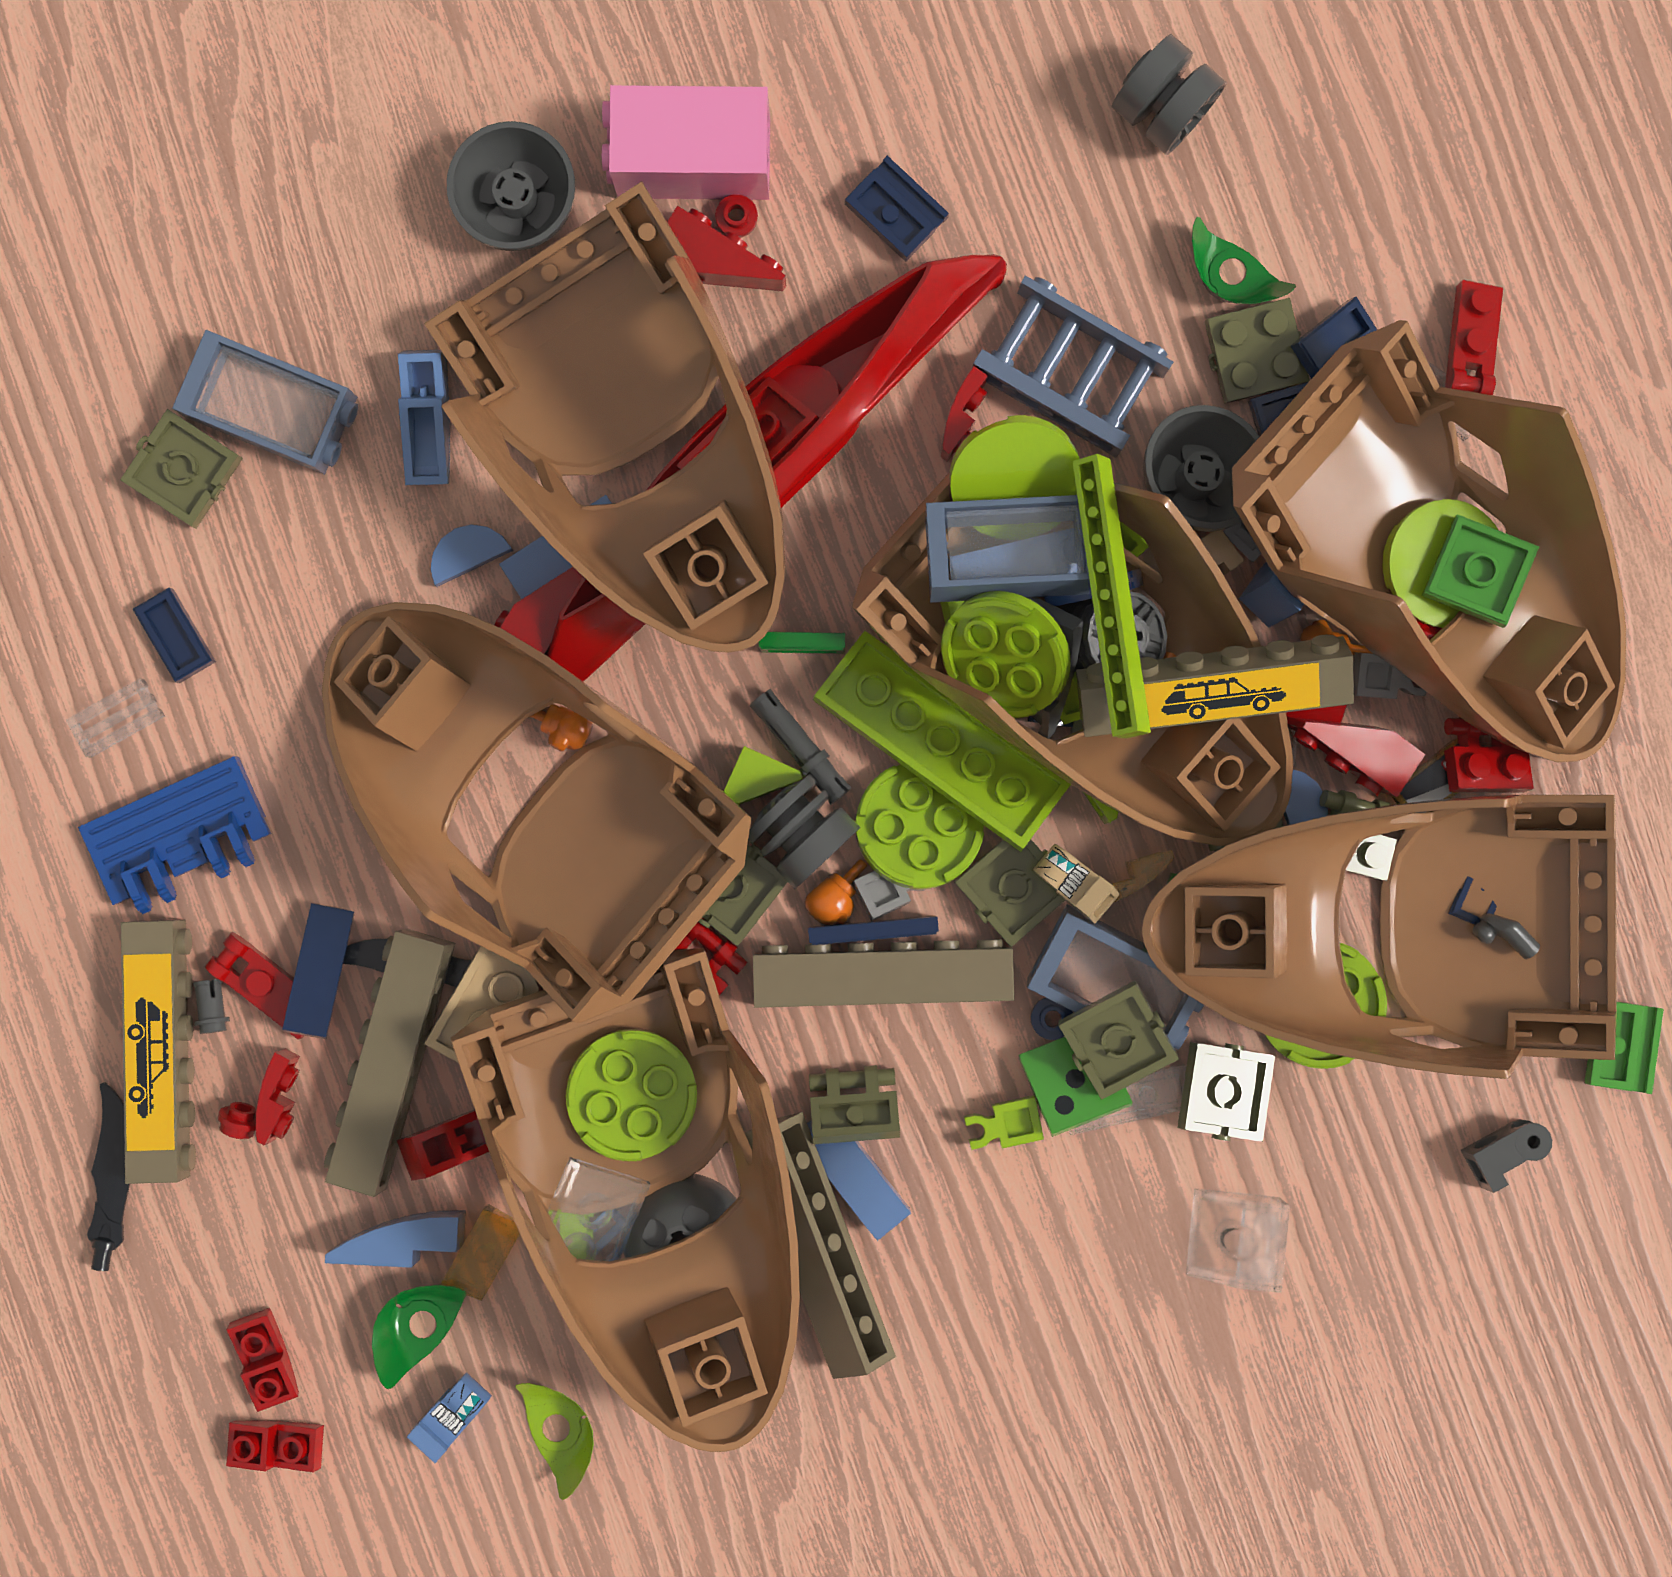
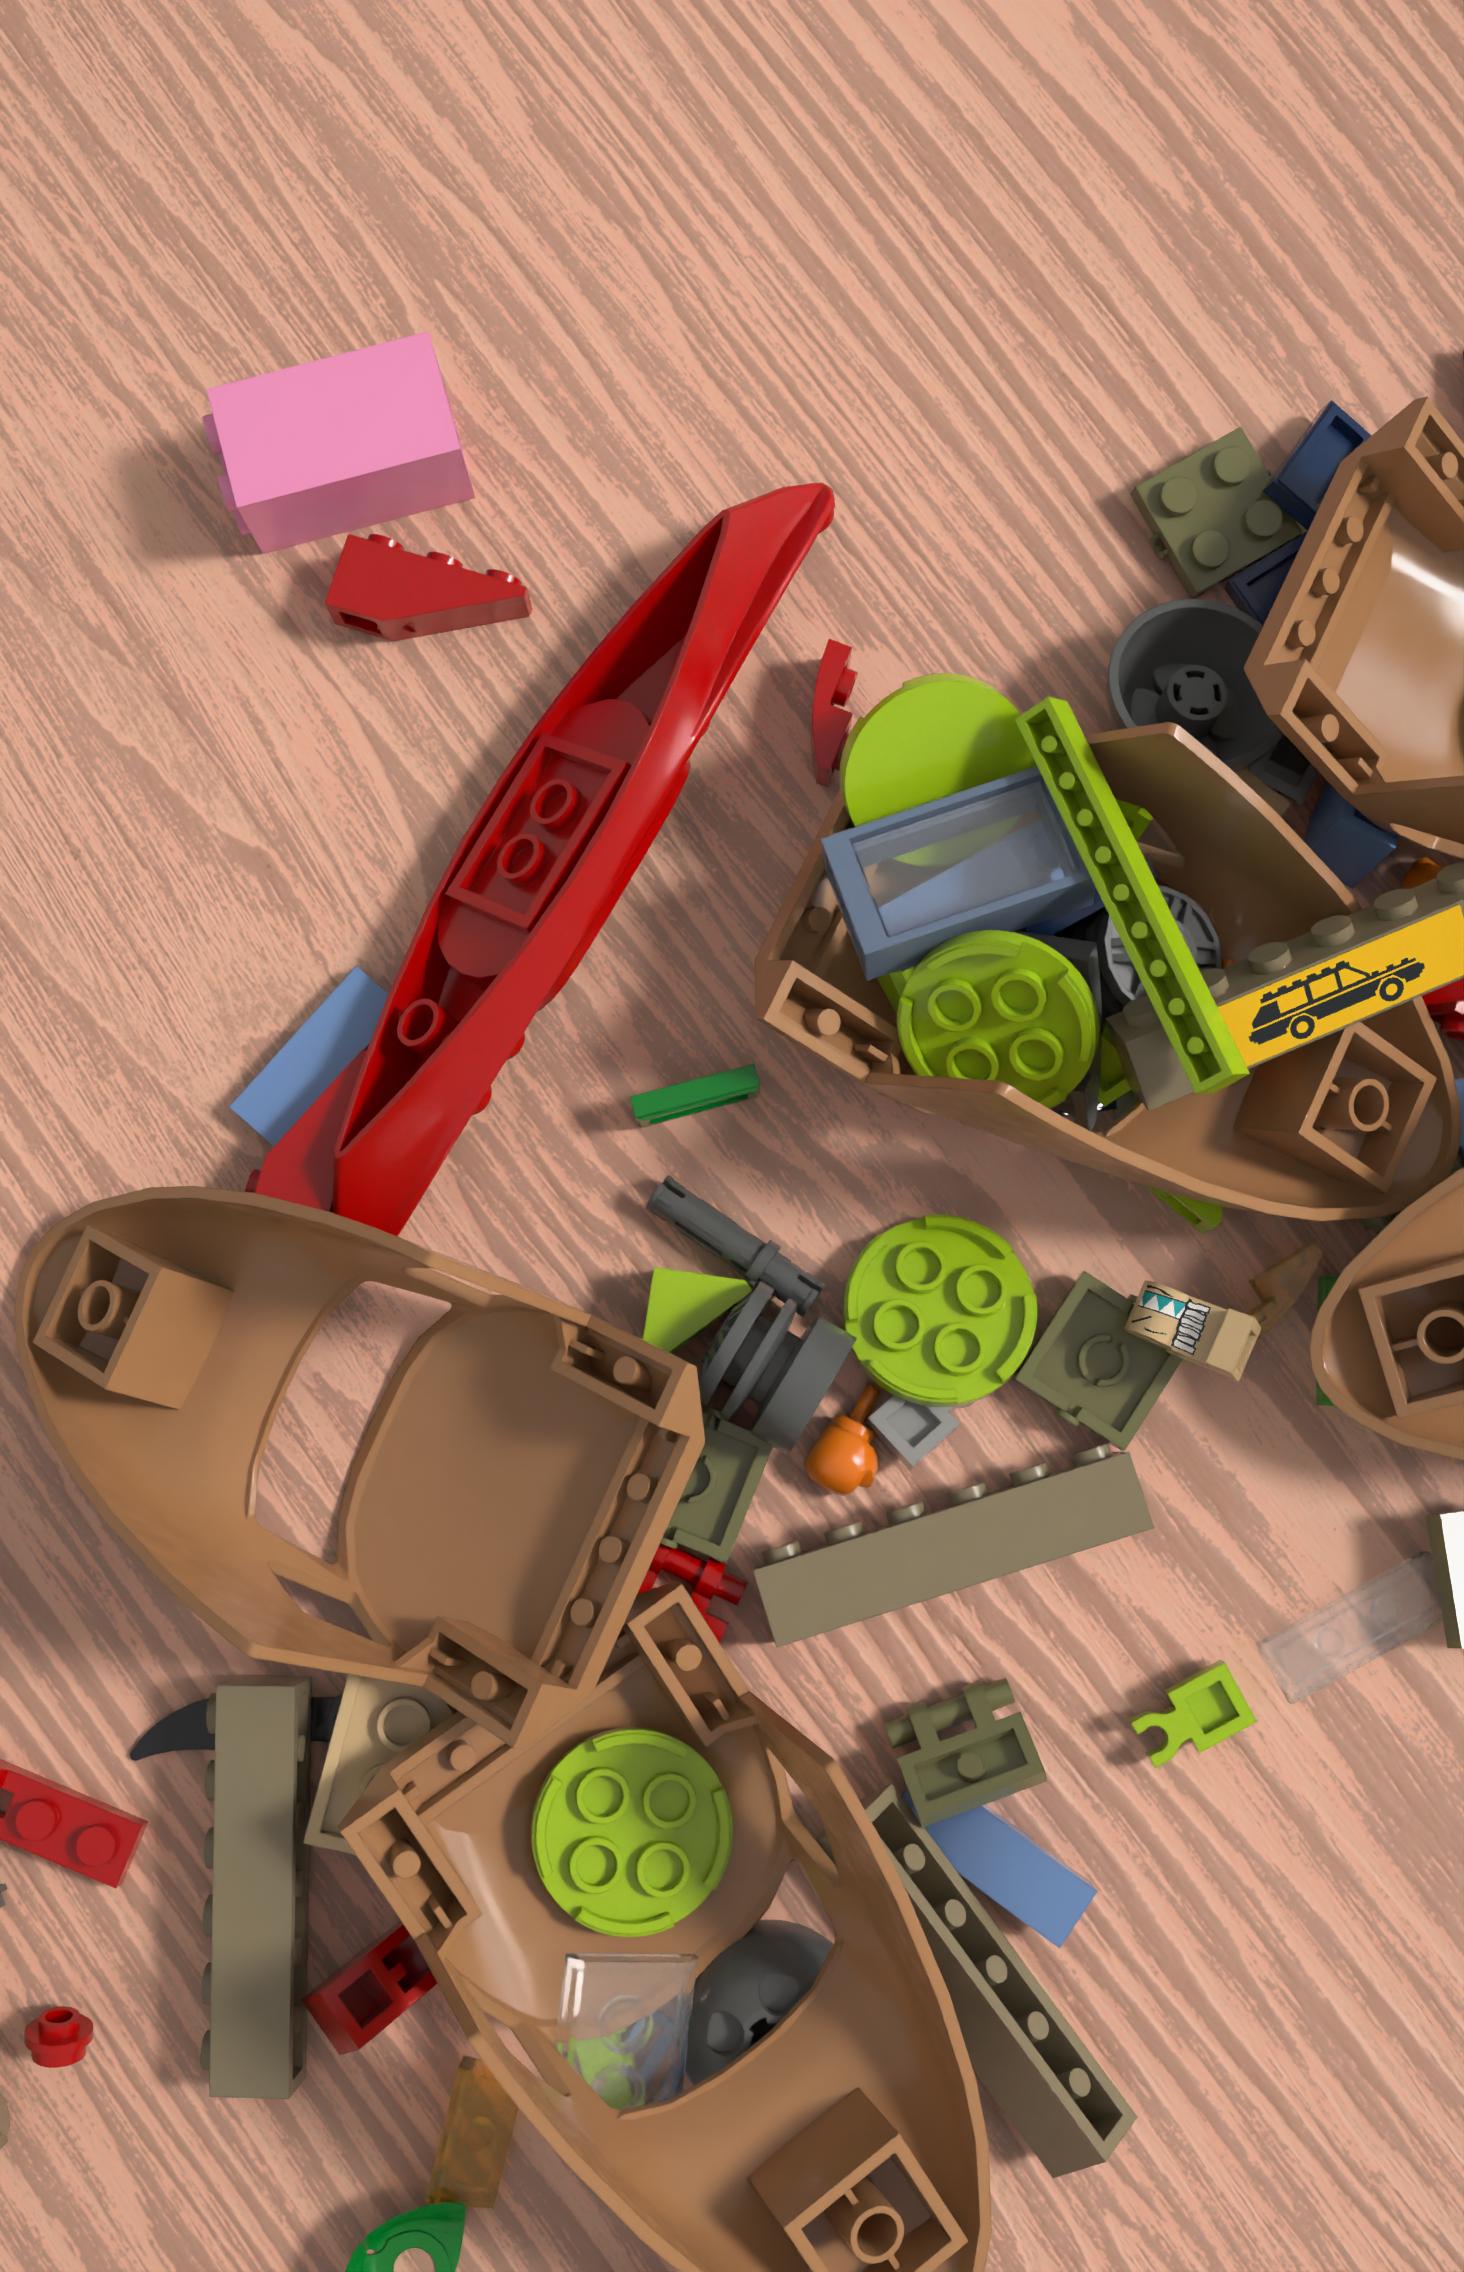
camera: 10 degrees left, 5 degrees down
red slope [256,1048,300,1146] -> none
dark blue tile [282,903,354,1039] -> none
medium blue slope [325,1210,466,1268] -> none
medium blue slope [398,350,450,485] -> none
medium nougat piece [424,181,786,653] -> none
medium blue tile [431,524,514,587] -> none
dark grey piece [447,121,575,251] -> none
orange piece [530,704,593,751] -> none
red plate [715,195,758,238] -> none
dark blue tile [808,916,939,945] -> none
lime plate [813,630,1071,852] -> none
dark blue plate [845,155,949,262] -> none
sand blue fence [972,275,1173,458] -> none
bright green tile [1019,1037,1133,1137] -> none
window [1027,904,1204,1050] -> none
dark blue plate [1030,998,1073,1040] -> none
olive plate [1058,980,1179,1100] -> none
dark grey wheel [1112,34,1227,155] -> none
green piece [1192,217,1296,304] -> none

